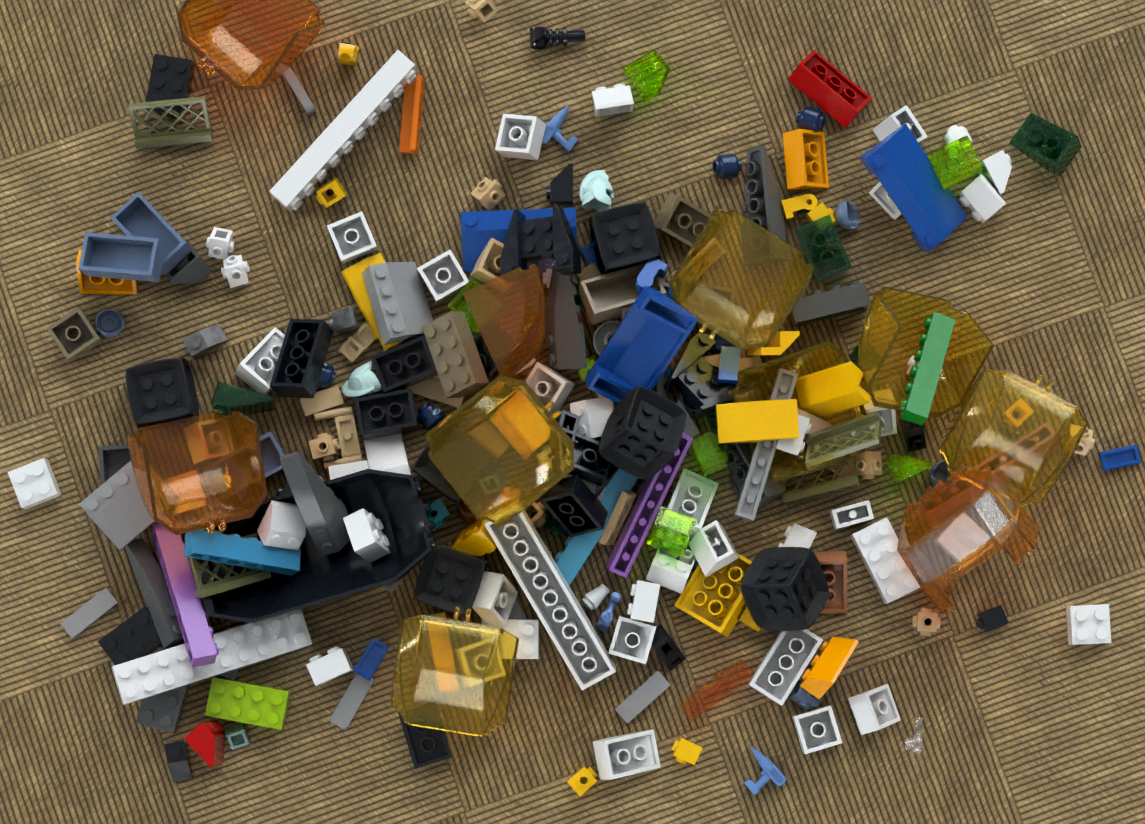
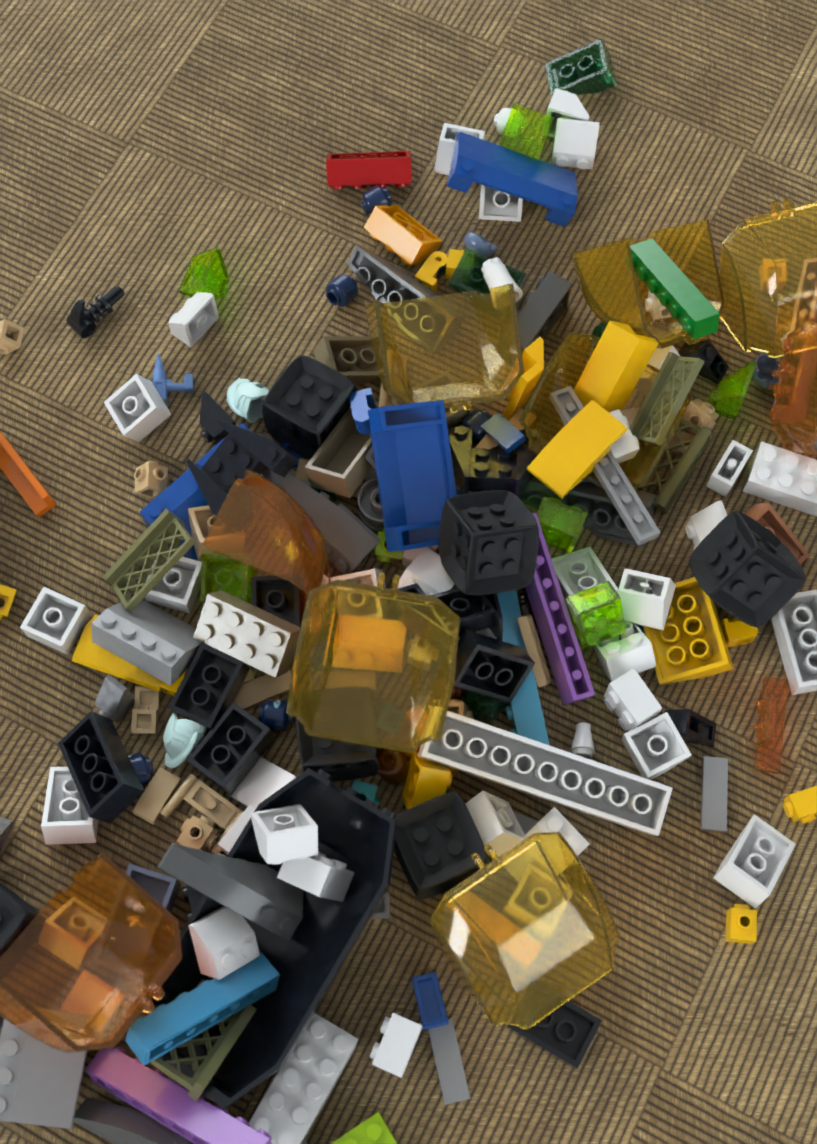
camera: 40 degrees left, 15 degrees down
clear green slope [211,381,276,419] -> none
medium blue piece [596,592,622,632] -> none
none -> olive fence [103,508,195,612]
none -> white slope [251,804,318,865]
none -> white plant [481,257,523,309]

